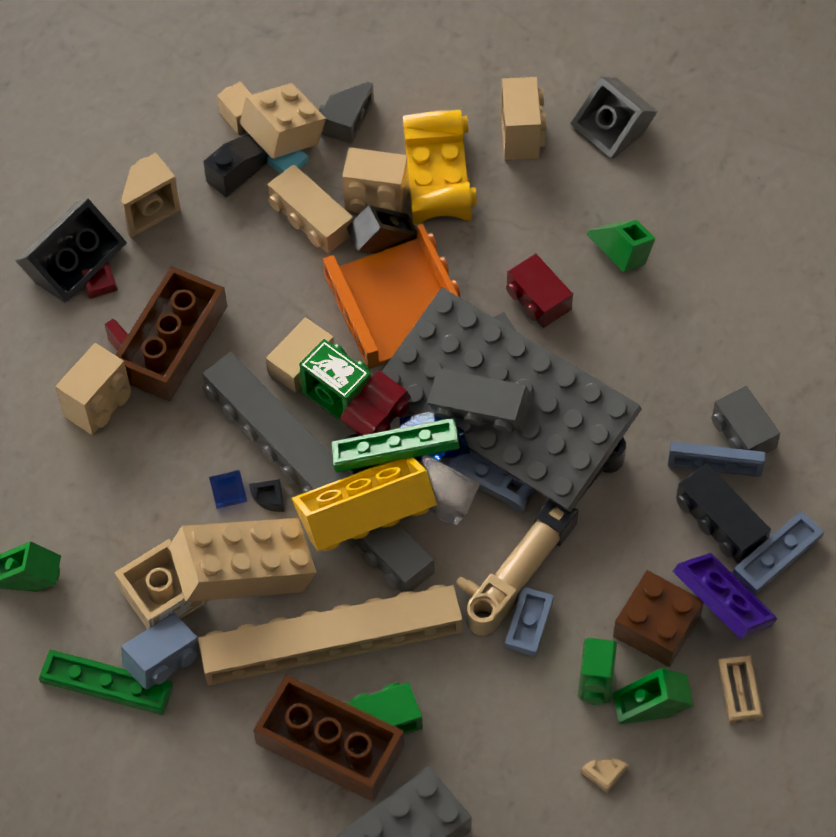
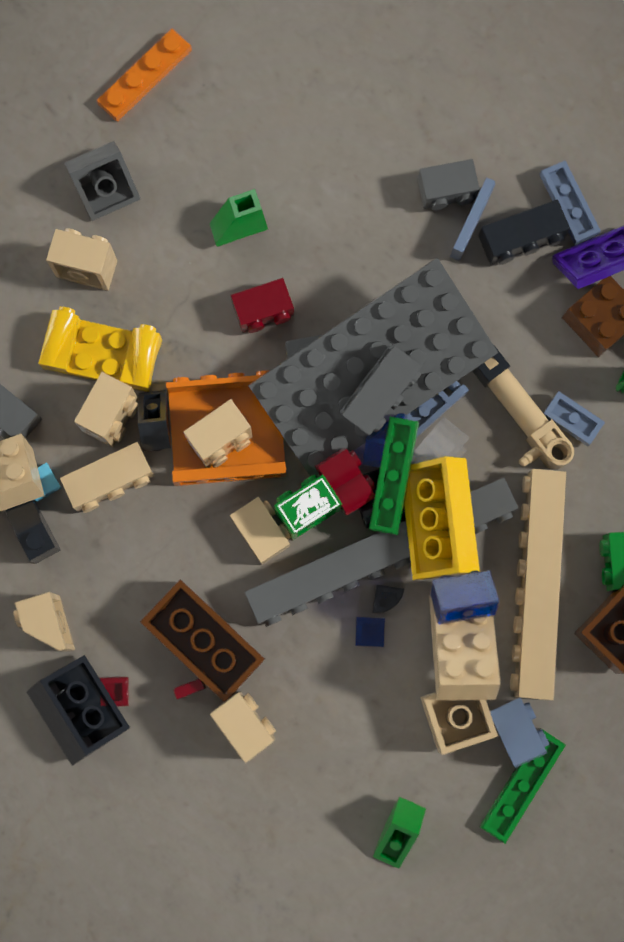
camera: 80 degrees left, 20 degrees up
none -> orange plate [97,28,192,122]
none -> tan brick [184,399,253,468]
none -> clear blue brick [430,571,499,625]

